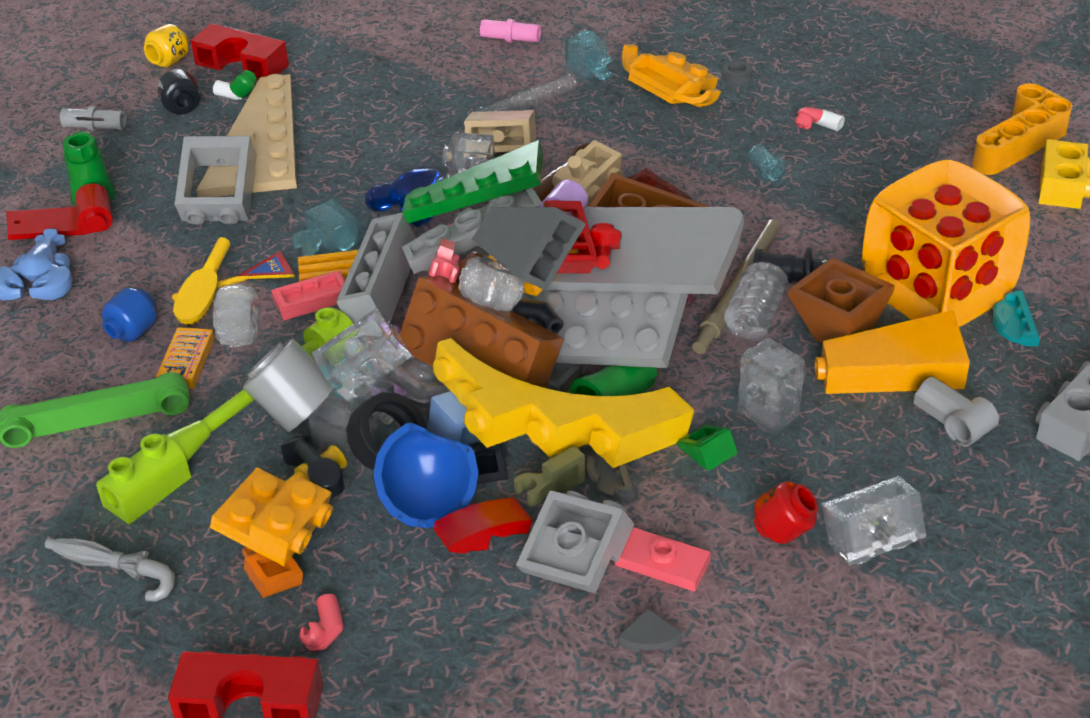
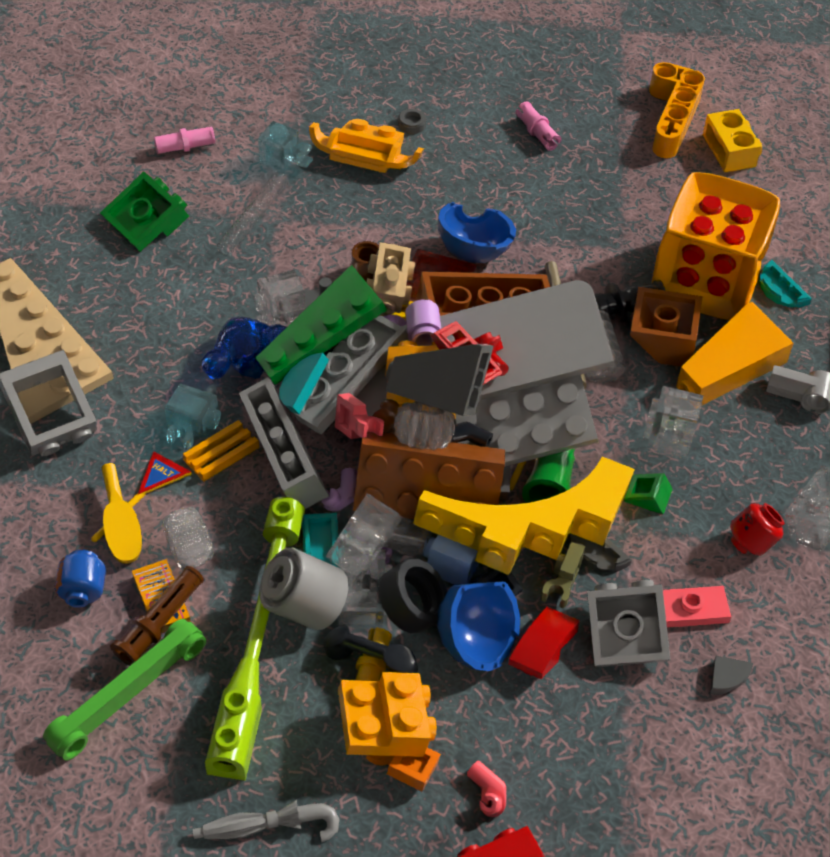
camera: 35 degrees left, 10 degrees up
coral plate [271,270,345,321] -> none
tan brick [464,110,537,156] -> none
clear light blue pin [748,144,785,181] -> none
arm [795,107,845,131] -> none
none -> green plate [100,172,189,252]
none -> reddish brown pin [110,566,204,666]
none -> teal tile [279,353,329,414]
none -> blue cylinder [438,202,516,263]
none -> bright pink pin [515,102,561,151]

